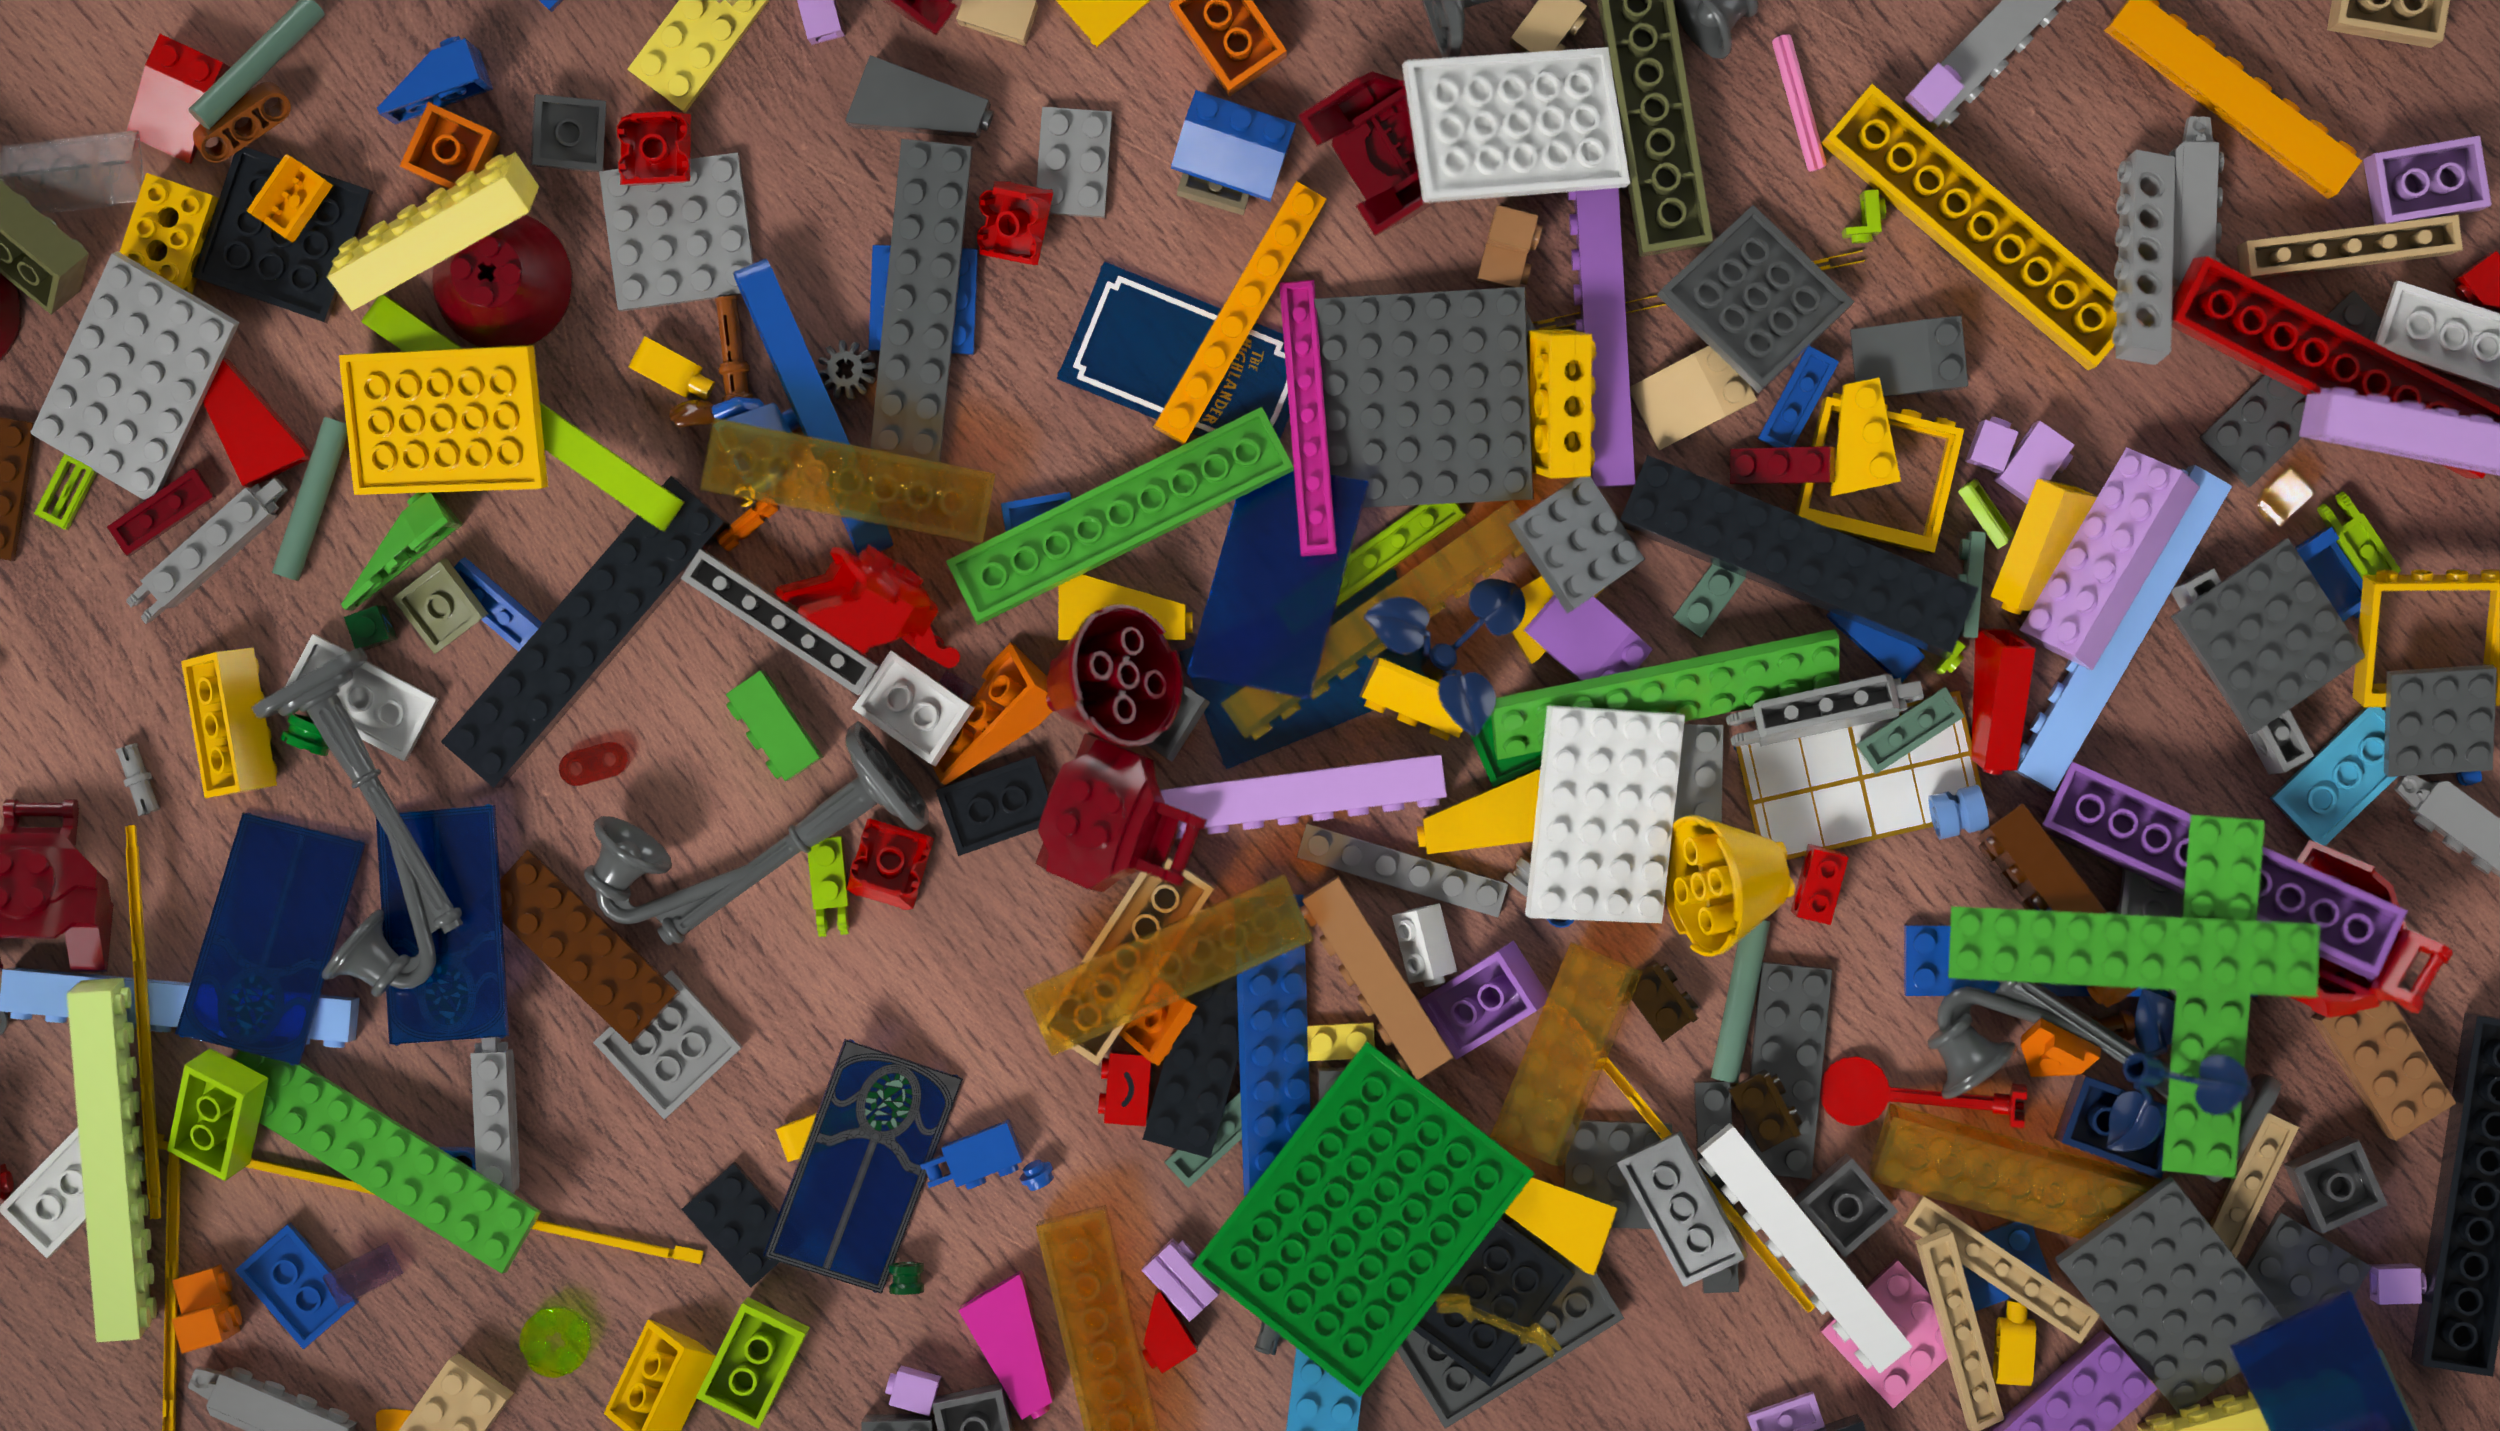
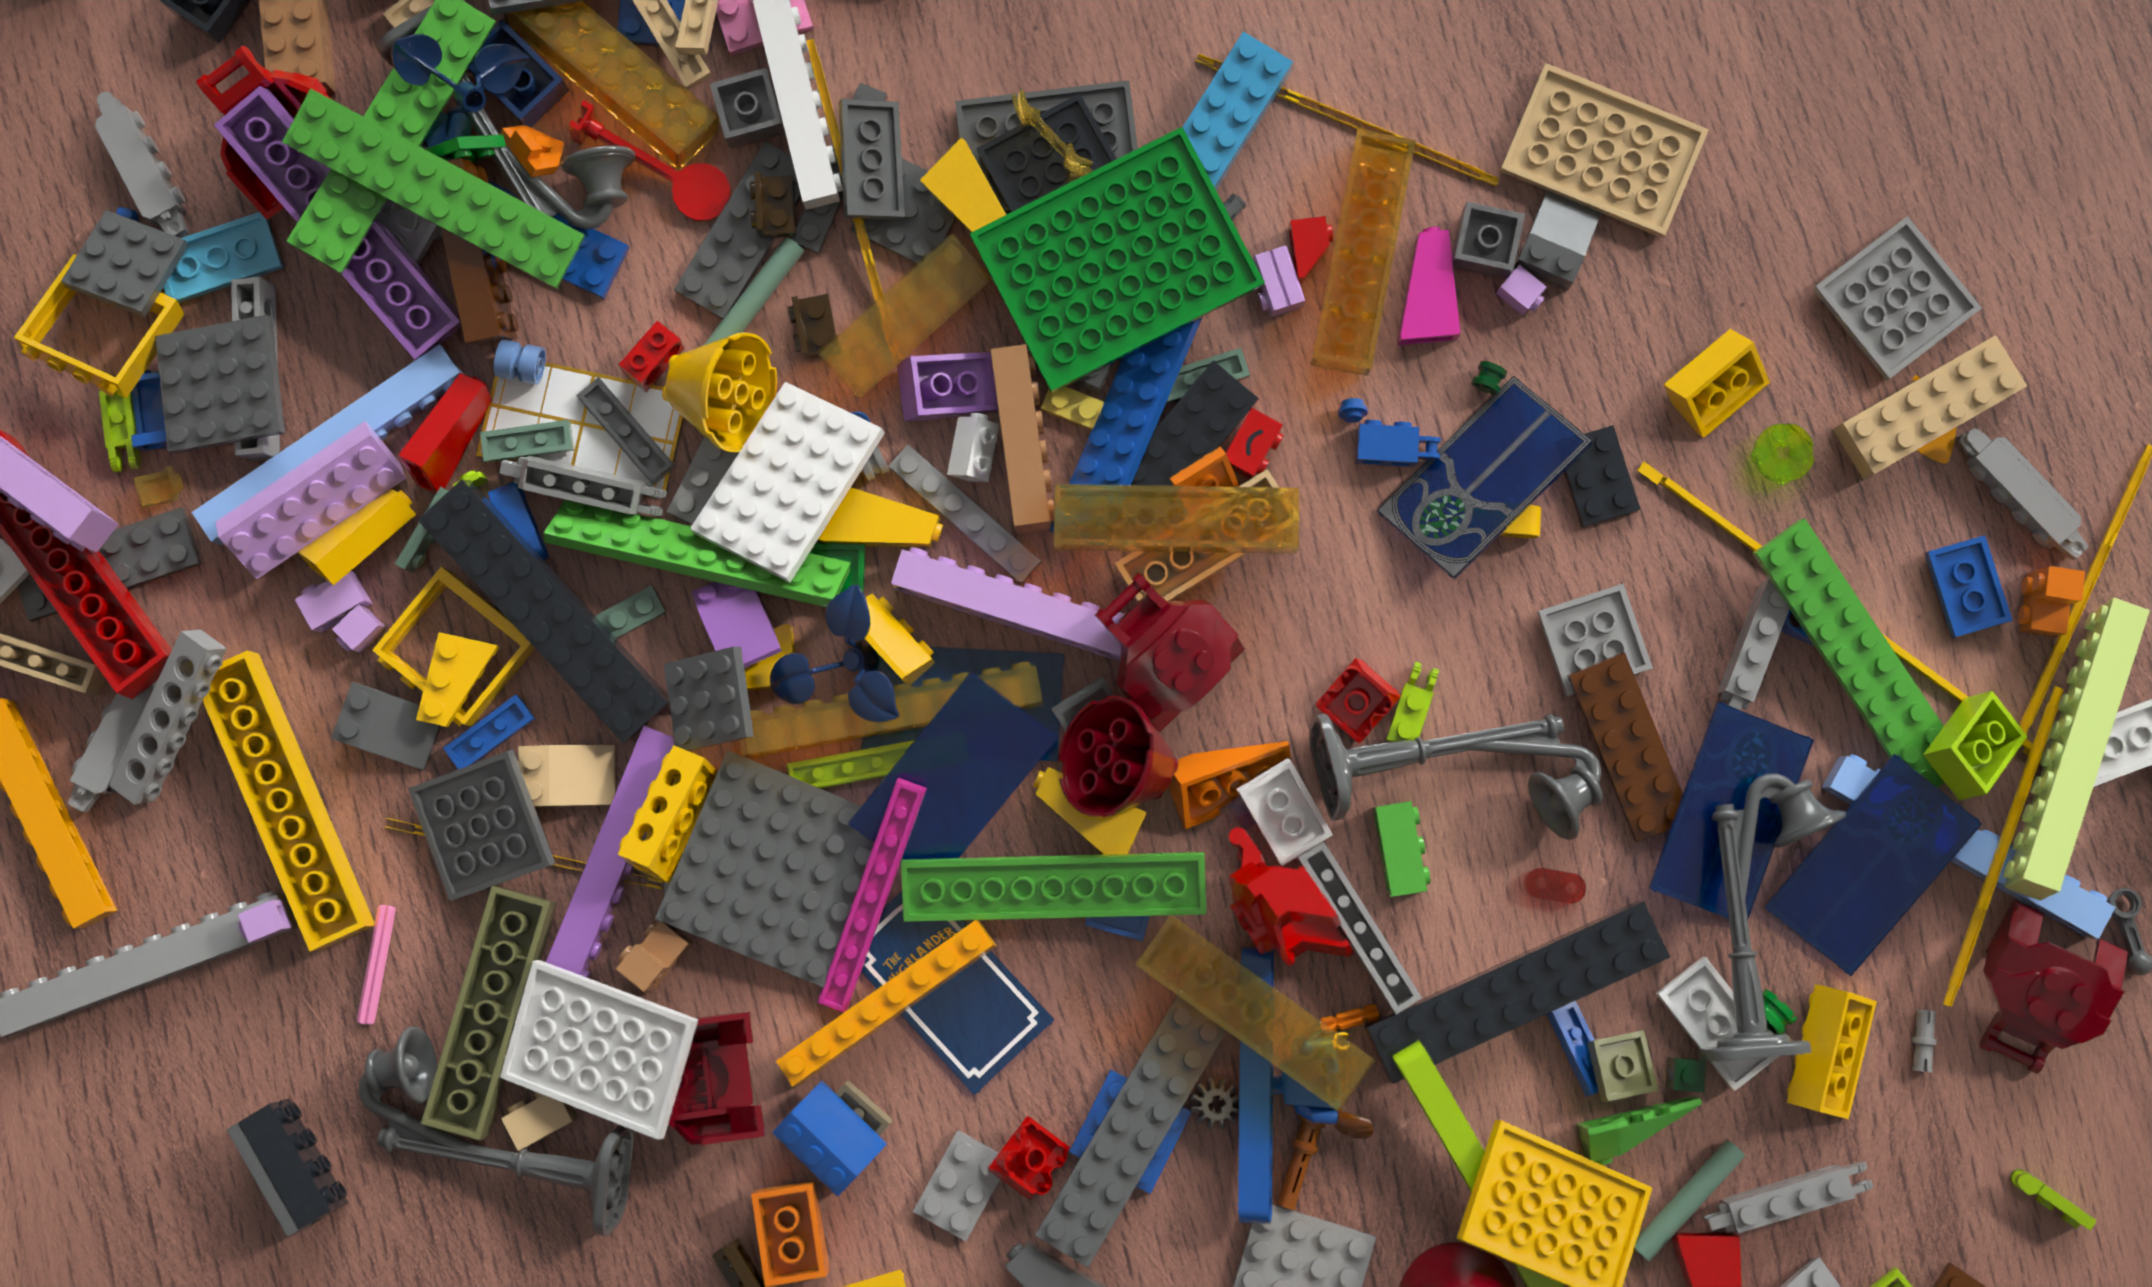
camera: 155 degrees left, 5 degrees down
dark red plate [107,468,217,556] -> none
clear purple plate [322,1243,403,1308] -> none
yellow piece [628,336,715,401] -> none
lime brick [696,1297,810,1429] -> none
black plate [935,755,1049,856] -> none
dark red plate [1730,446,1835,485] -> none
lime bracket [1842,189,1886,244] -> none
lime tile [1958,478,2015,549] -> none
none -> green plate [425,135,506,163]
none -> dark grey tile [576,377,676,486]

